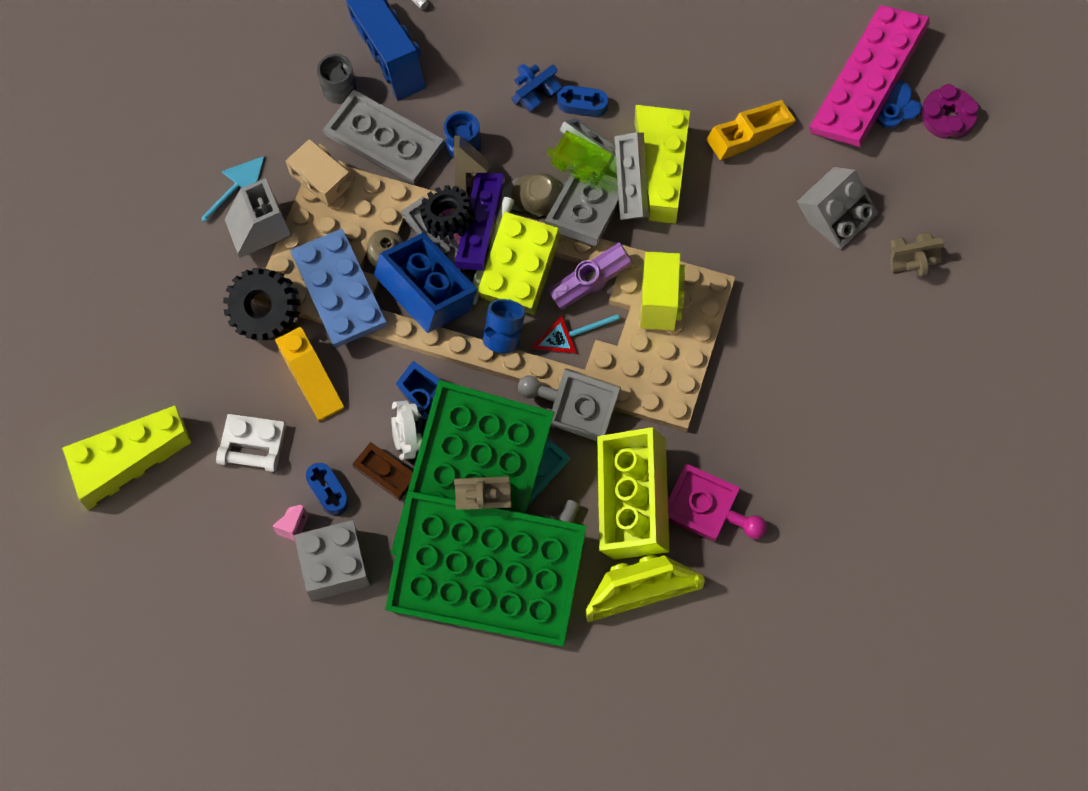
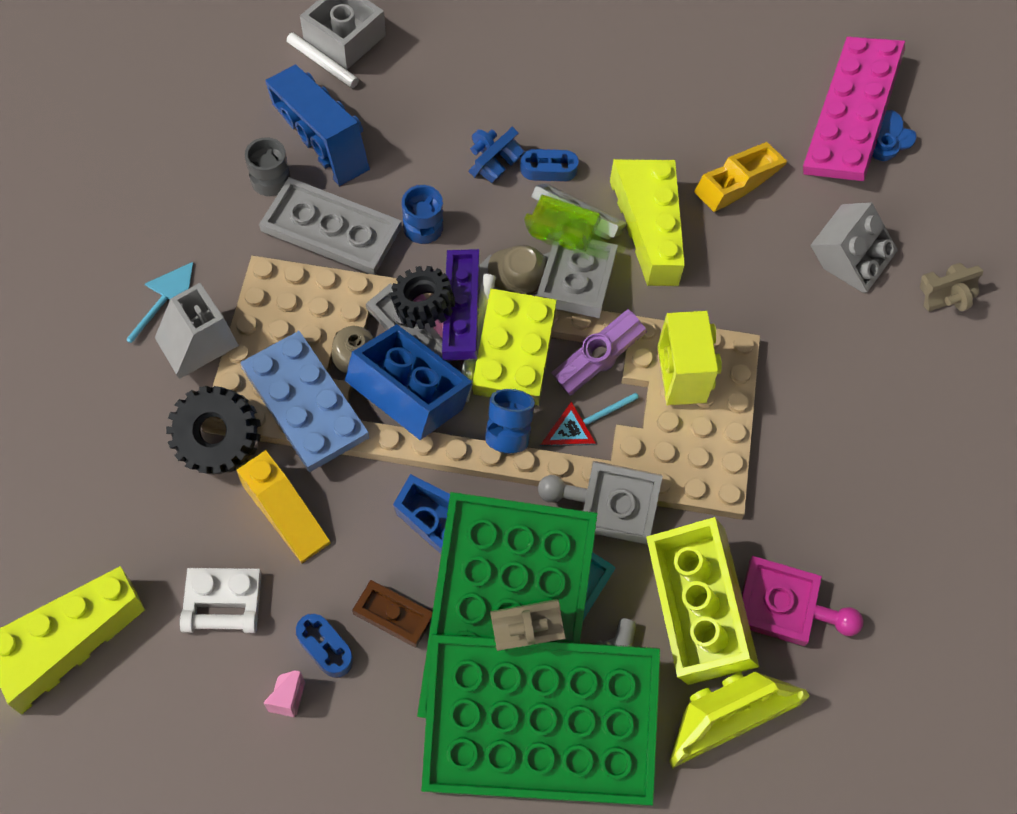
camera: 15 degrees left, 5 degrees down
tan brick [285,139,352,207] -> none
light grey brick [294,520,370,601] -> none
white plate [391,400,422,460] -> none
dark tan slope [454,135,489,195] -> none
light grey plate [614,132,649,220] -> none
magenta plate [921,84,979,139] -> none

